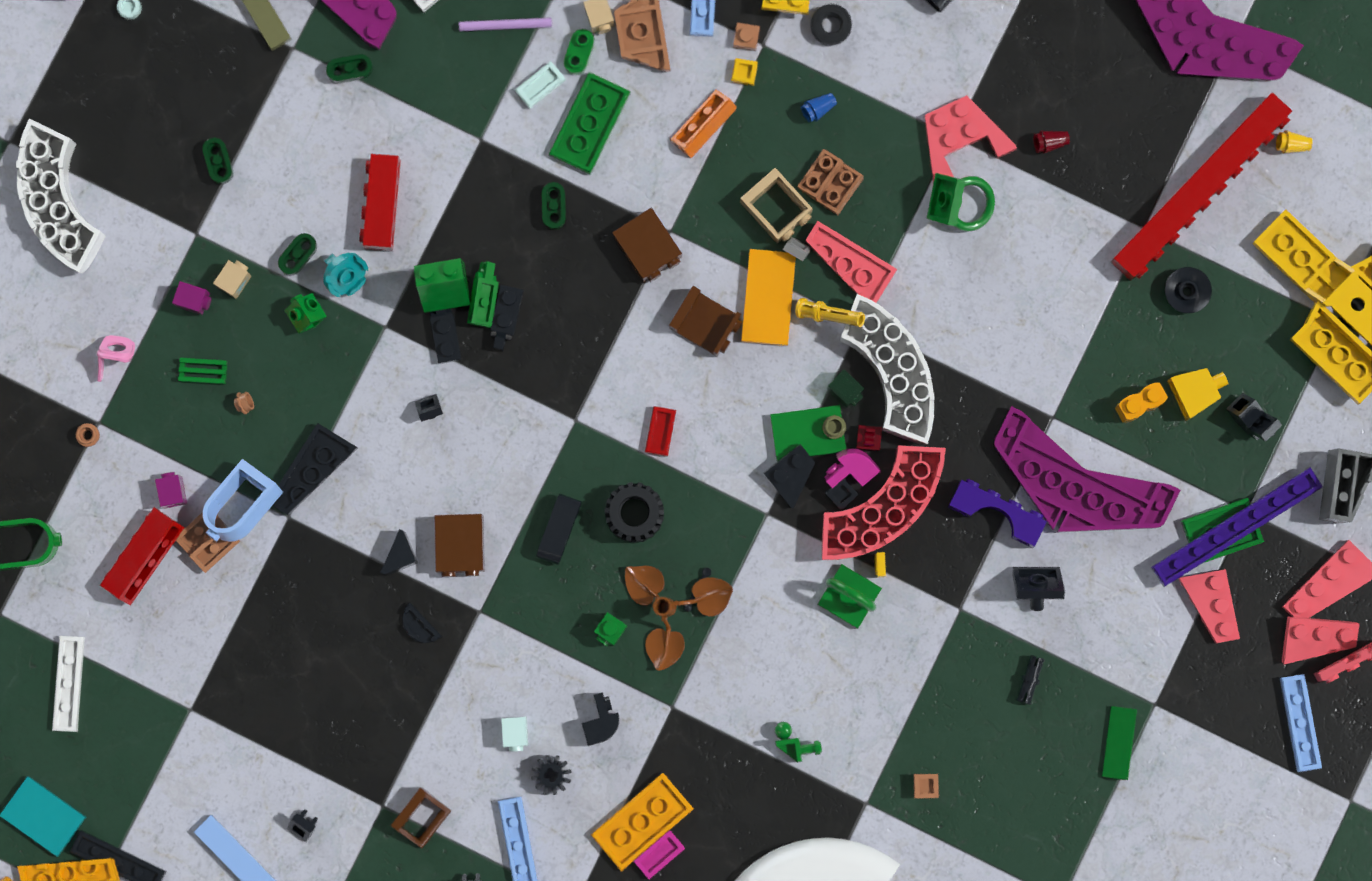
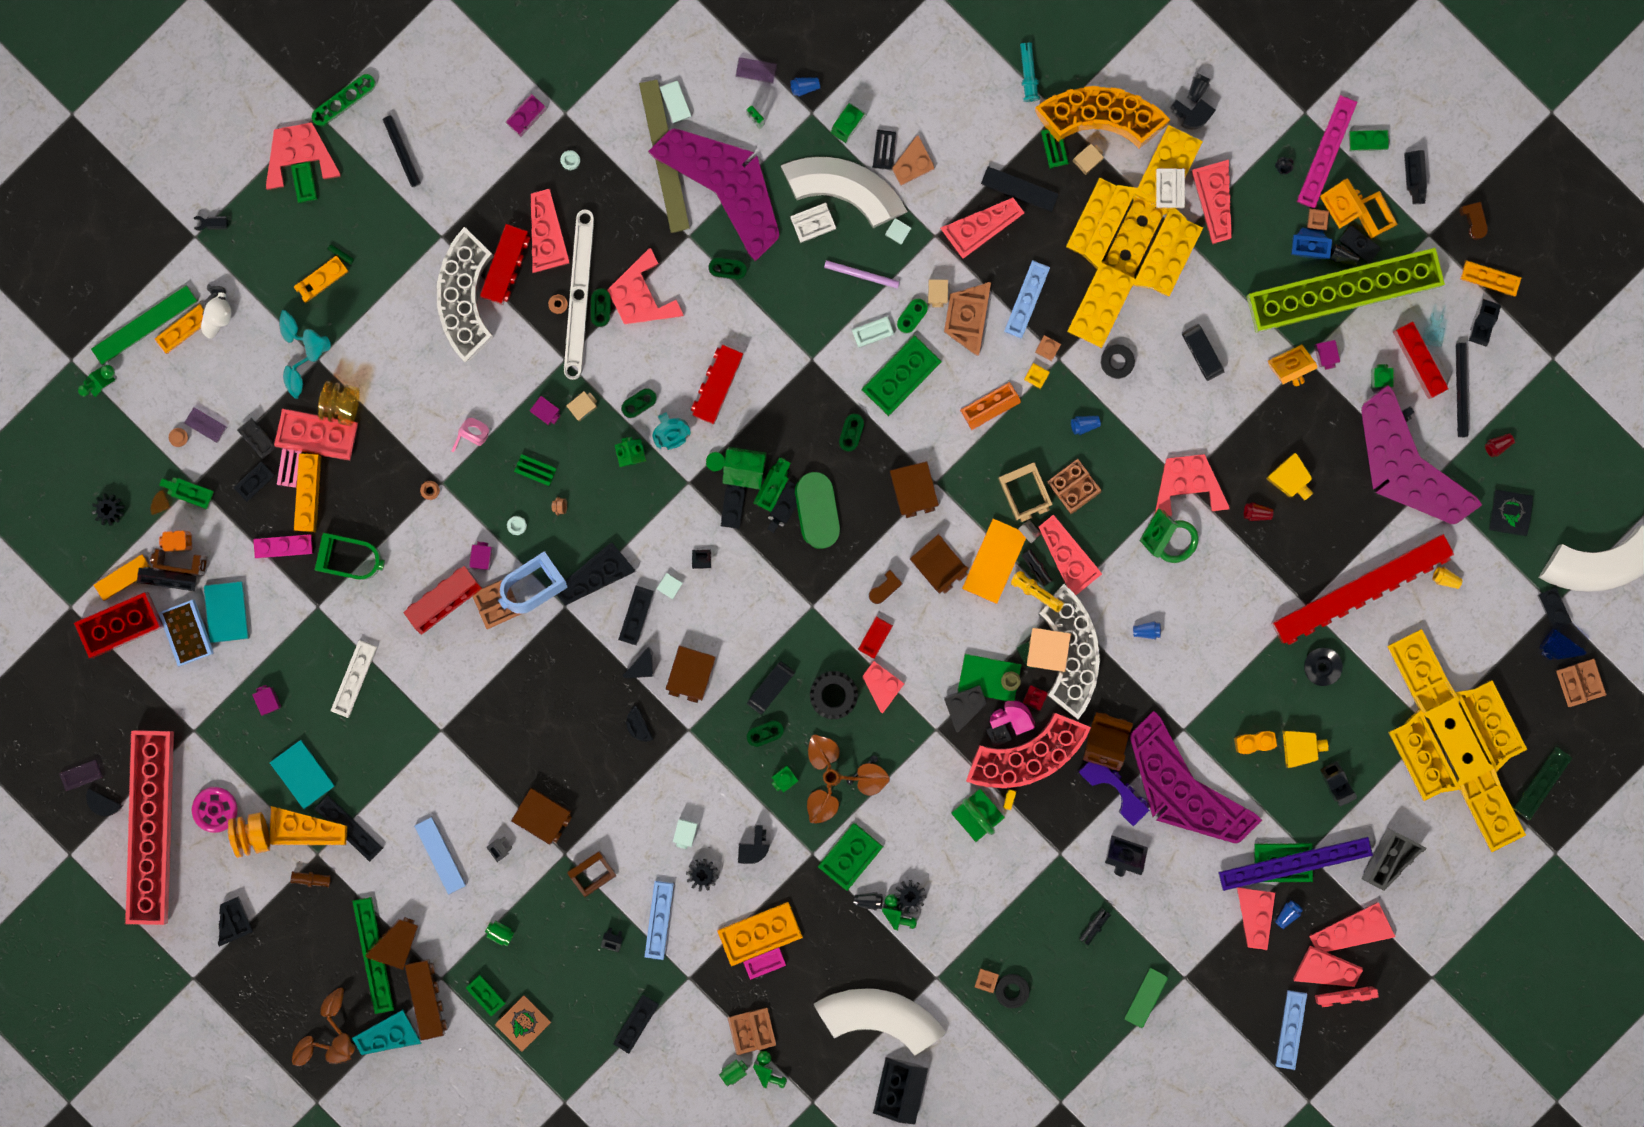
camera: 20 degrees right, 5 degrees up
none -> red brick [480,224,531,305]
none -> light aqua tile [507,516,527,535]
none -> reddish brown brick [511,788,572,845]
none -> coral wing [531,189,570,273]
none -> nougat plate [548,295,568,314]
none -> white beam [564,210,594,380]
none -> coral wing [608,248,684,325]
none -> black plate [618,585,654,646]
none -> light aqua tile [657,573,683,599]
none -> green tile [706,452,725,472]
none -> dark green plate [747,721,784,747]
none -> green tile [795,472,840,549]
none -> green tile [817,822,884,891]
none -> black cone [854,892,883,911]
none -> coral wing [862,661,904,713]
none -> reddish brown leg [869,570,903,604]
none -> black gear [894,880,926,913]
none -> black tyre [995,974,1030,1009]
none -> black pin [1021,549,1053,587]
none -> light nougat tile [1027,628,1071,672]
none -> reddish brown panel [1083,712,1133,771]
none -> blue cone [1133,621,1161,640]
none -> yellow torso [1266,453,1313,501]
none -> blue cone [1275,900,1303,929]
none -> black slope [1489,490,1533,537]

